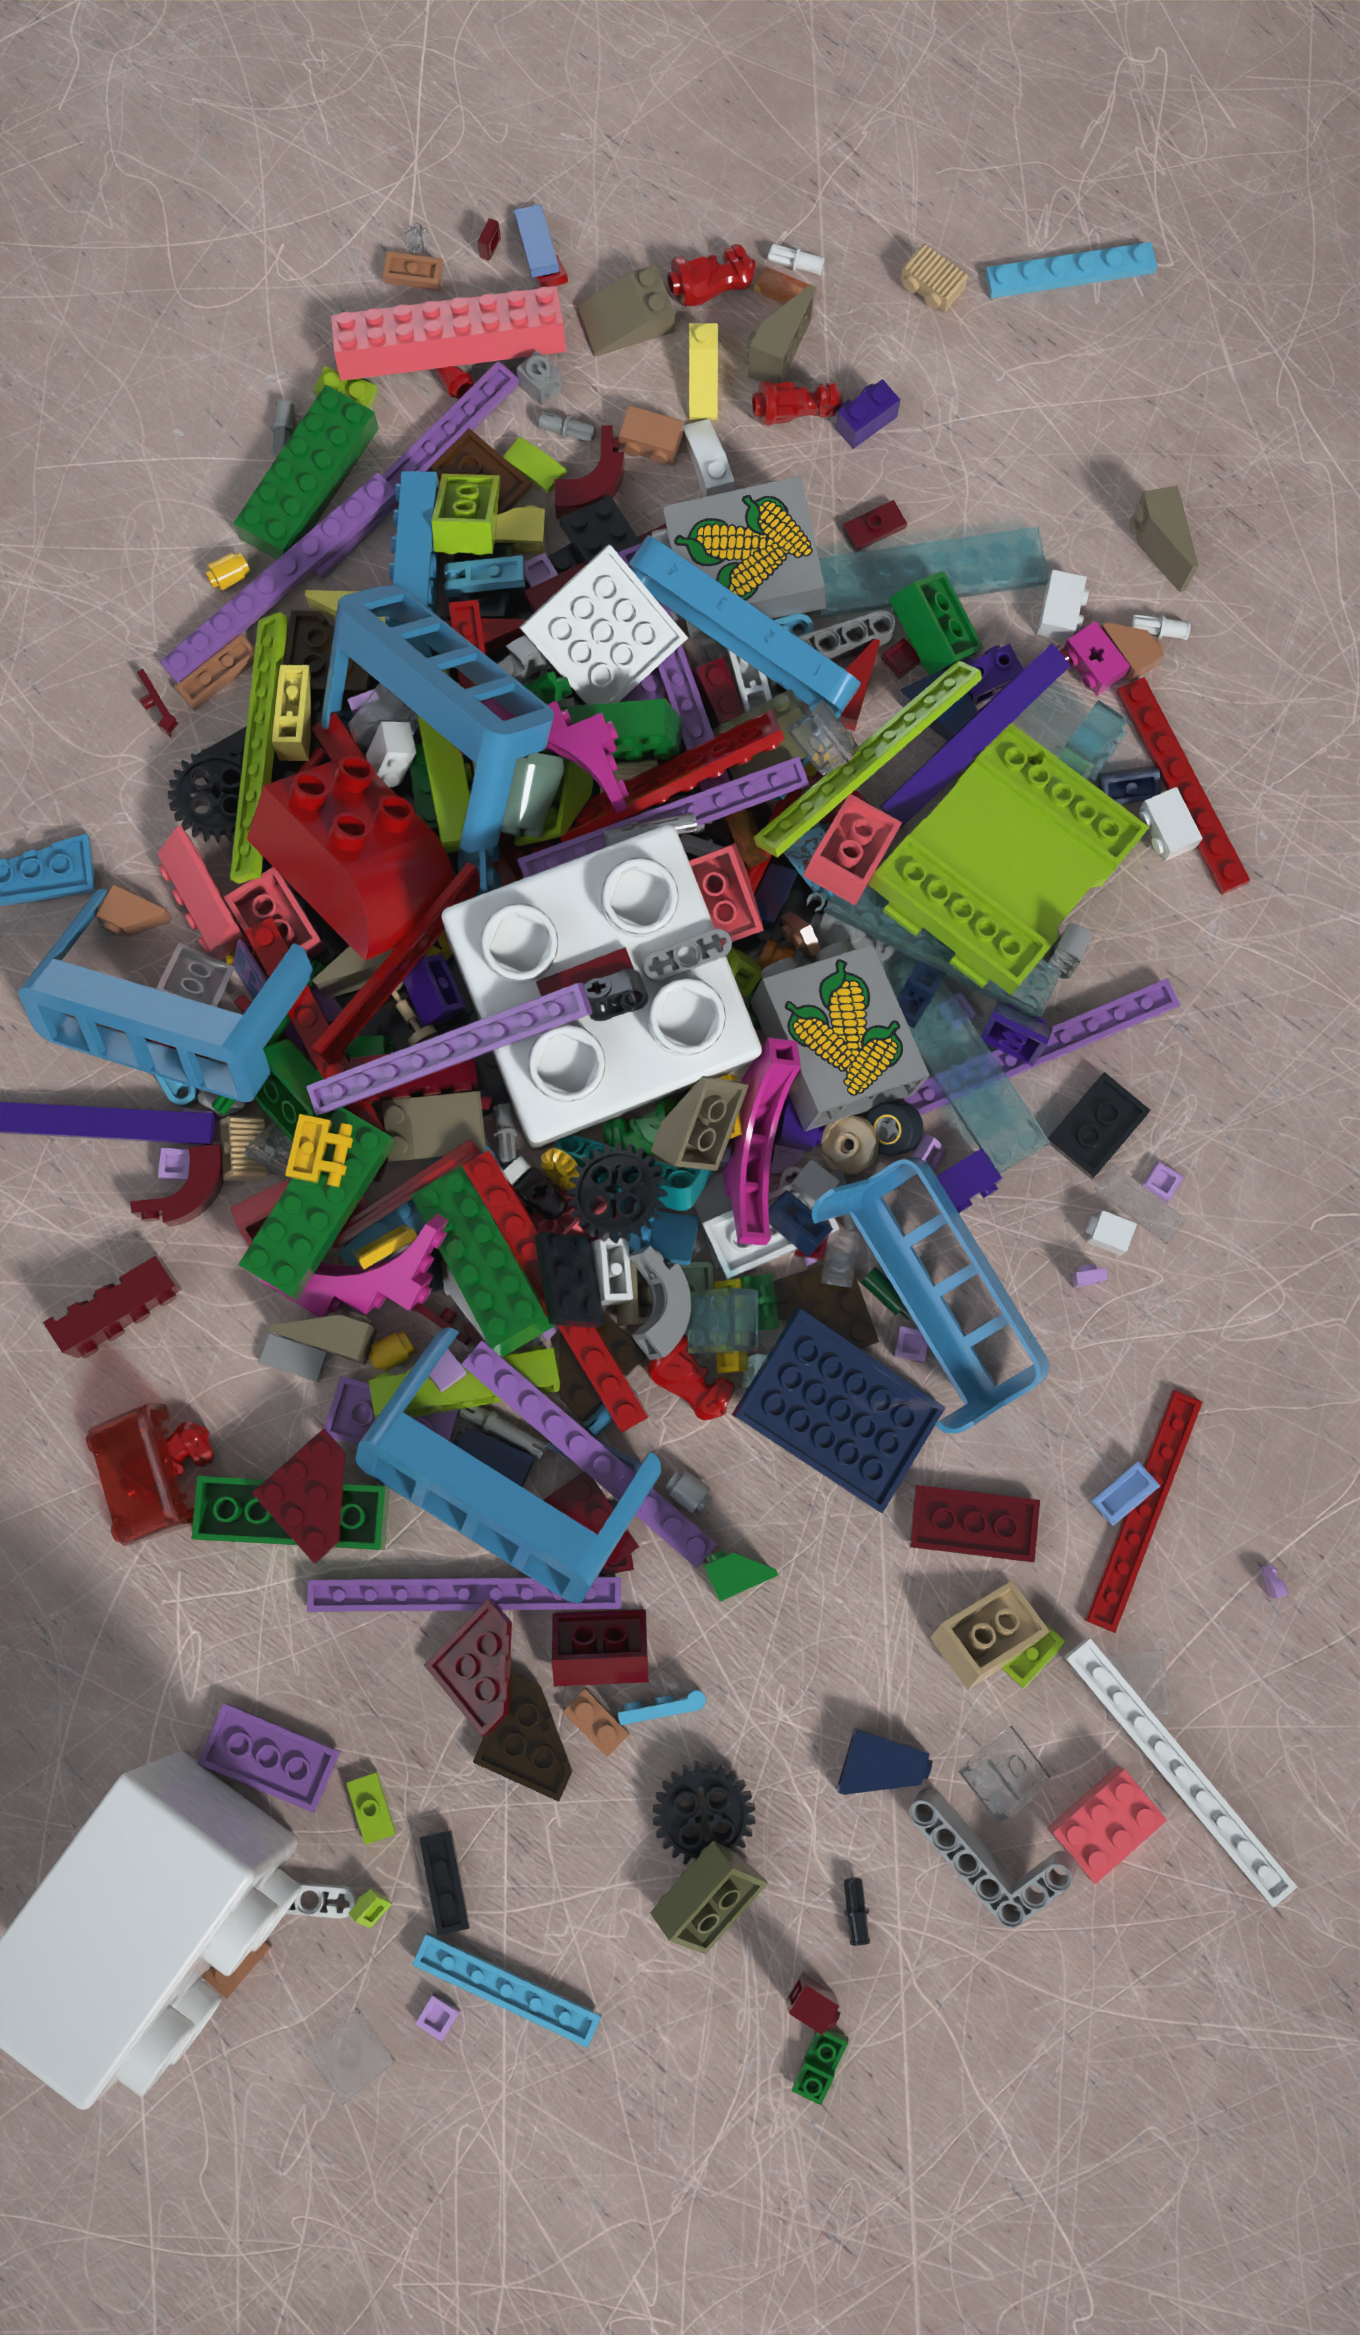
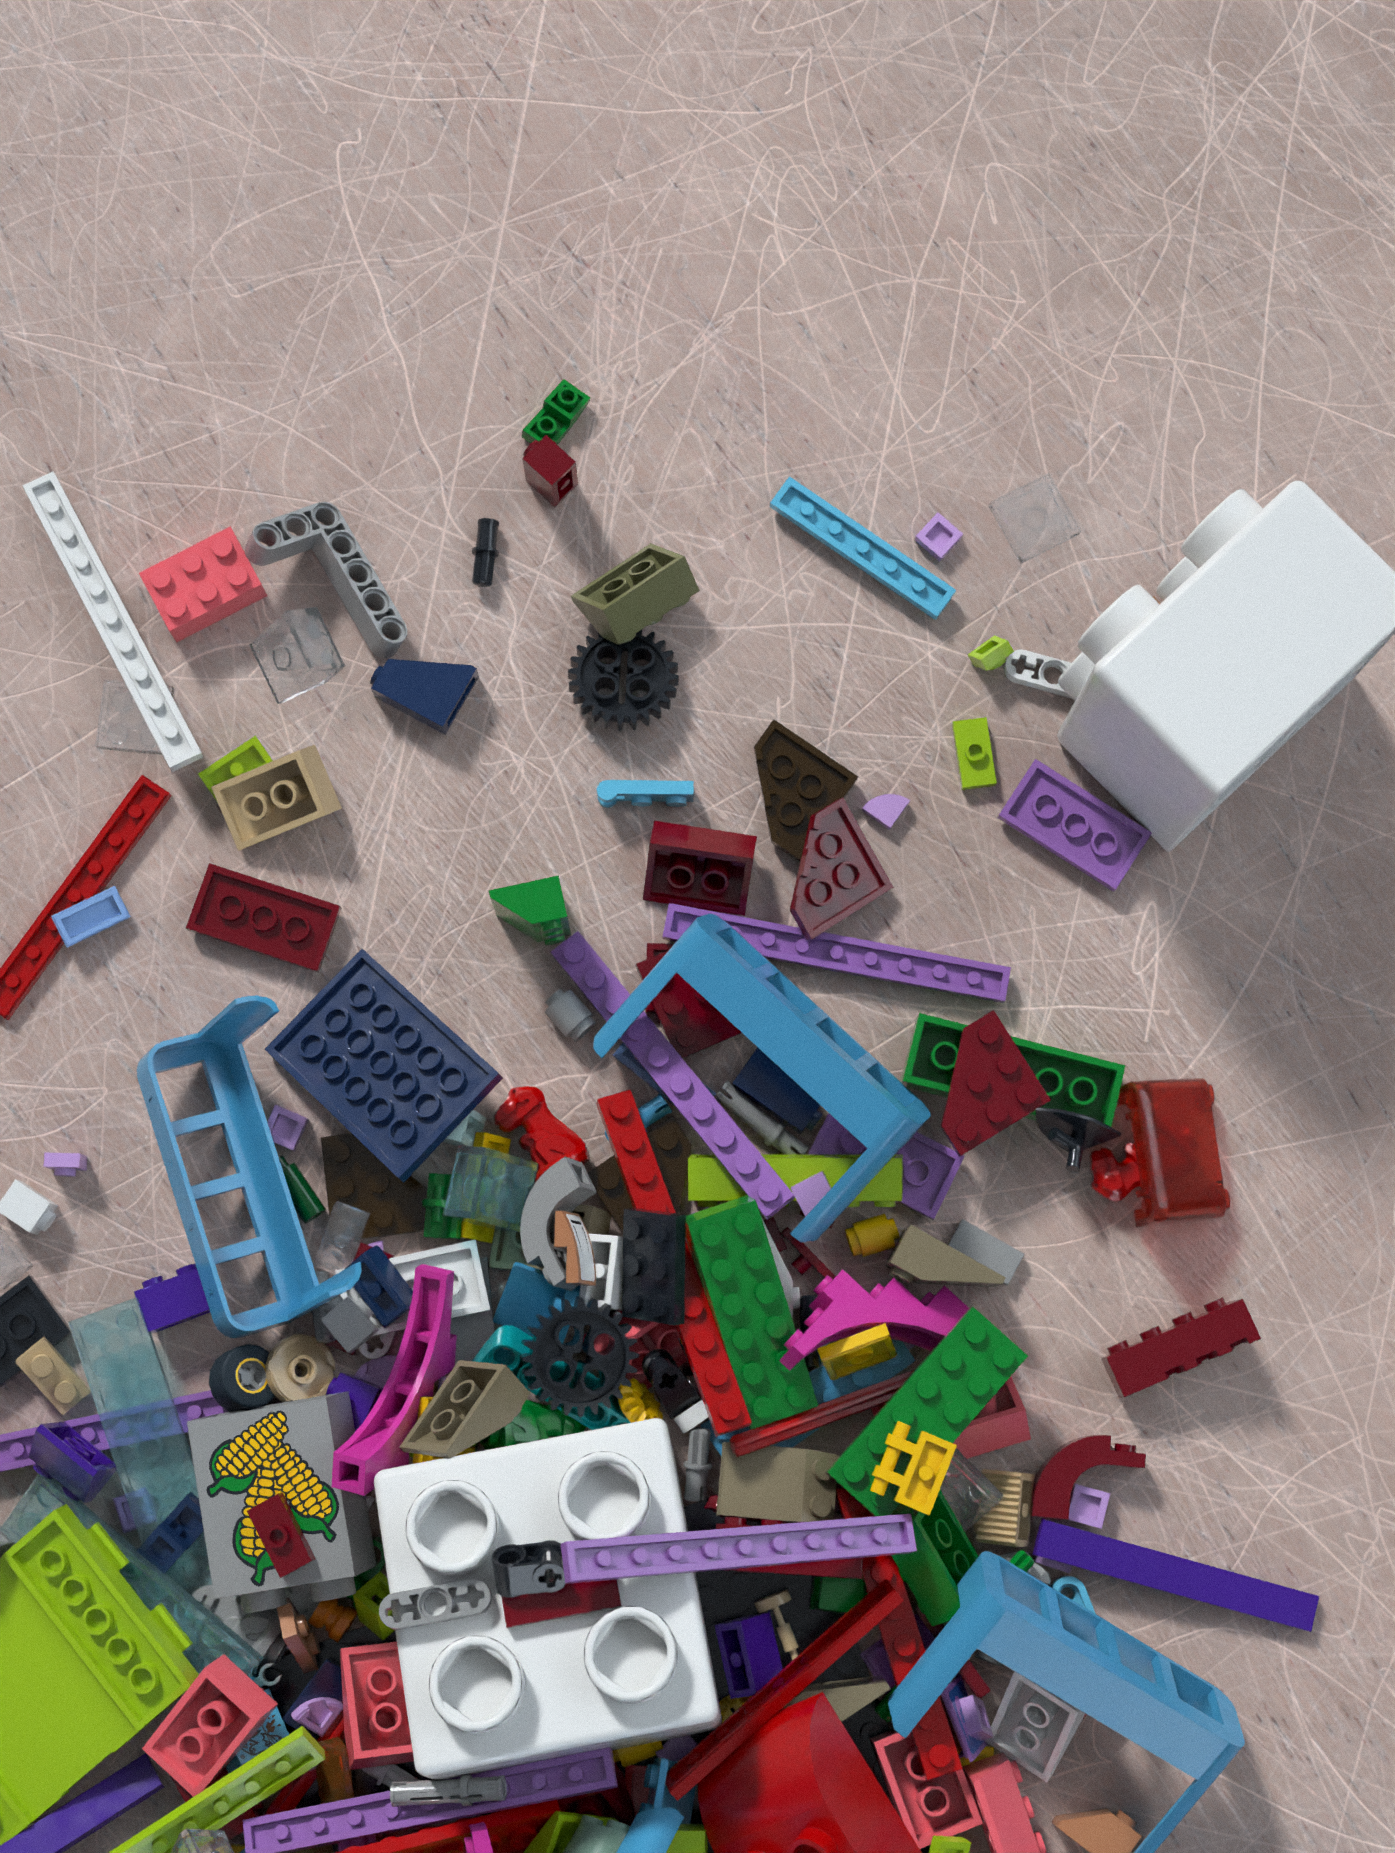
camera: 170 degrees left, 0 degrees up
black plate [419,1830,470,1936] -> none
nougat plate [563,1688,630,1757] -> none
lavender plate [912,1133,947,1172] -> none
none -> tan plate [16,1337,91,1415]
none -> dark red plate [247,1492,316,1578]
none -> lavender tile [291,1697,343,1737]
none -> nougat slope [554,1211,596,1286]
none -> lavender tile [861,794,910,830]
none -> lavender tile [959,1695,993,1741]
none -> black shield [1036,1107,1121,1173]

